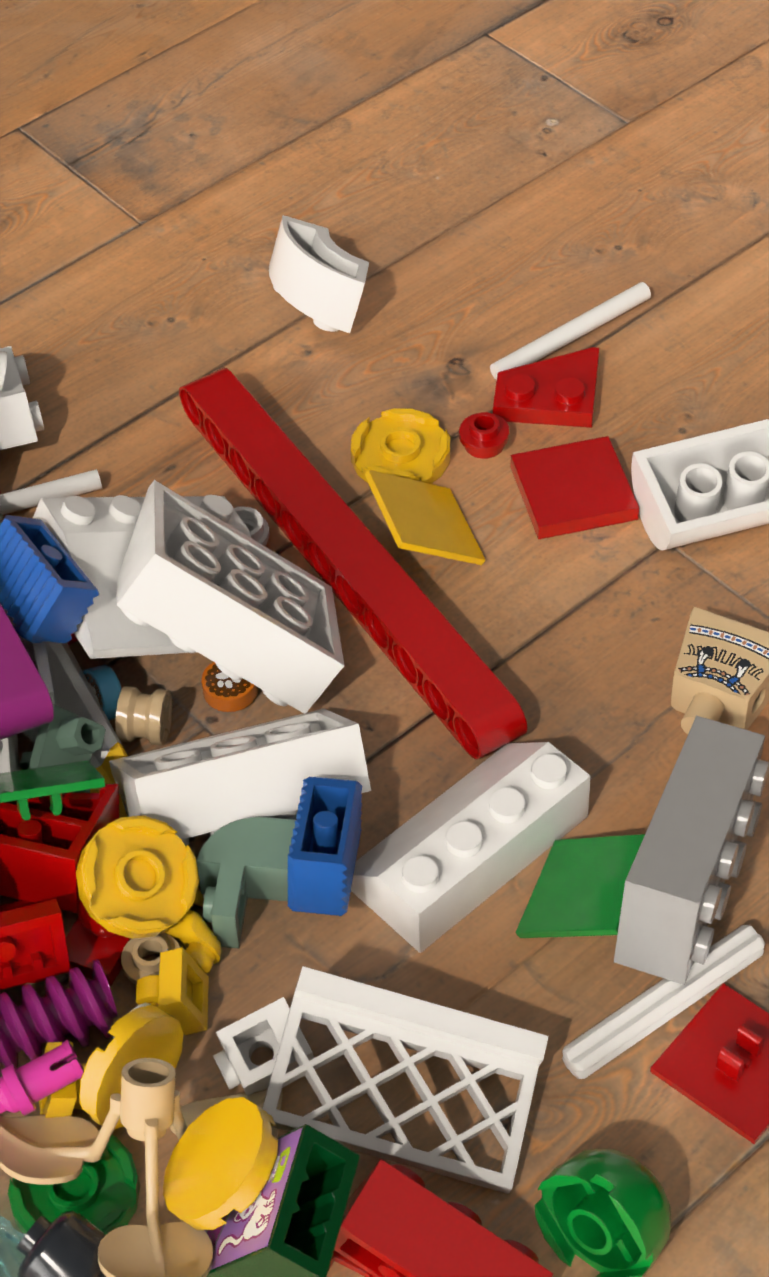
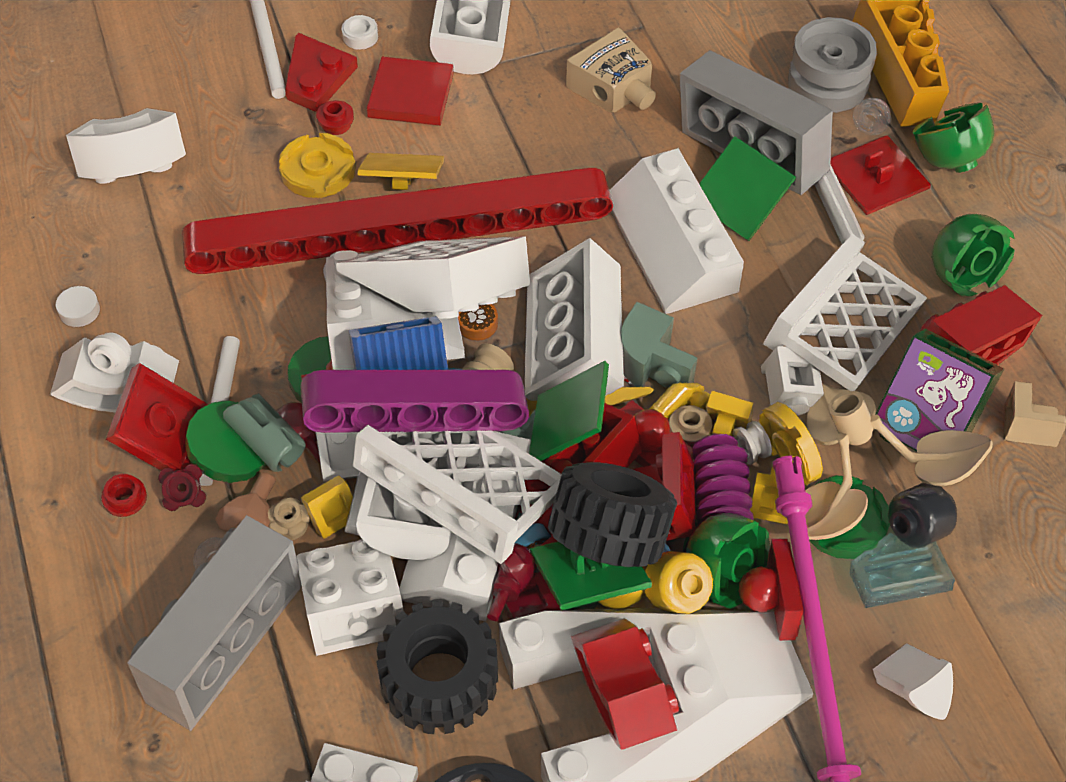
camera: 70 degrees left, 5 degrees up
yellow tile [76,815,199,939] -> none
yellow tile [163,1097,278,1230] -> none
blue brick [288,777,363,916] -> none
none -> white tile [56,286,100,327]
none -> white tile [342,15,378,50]

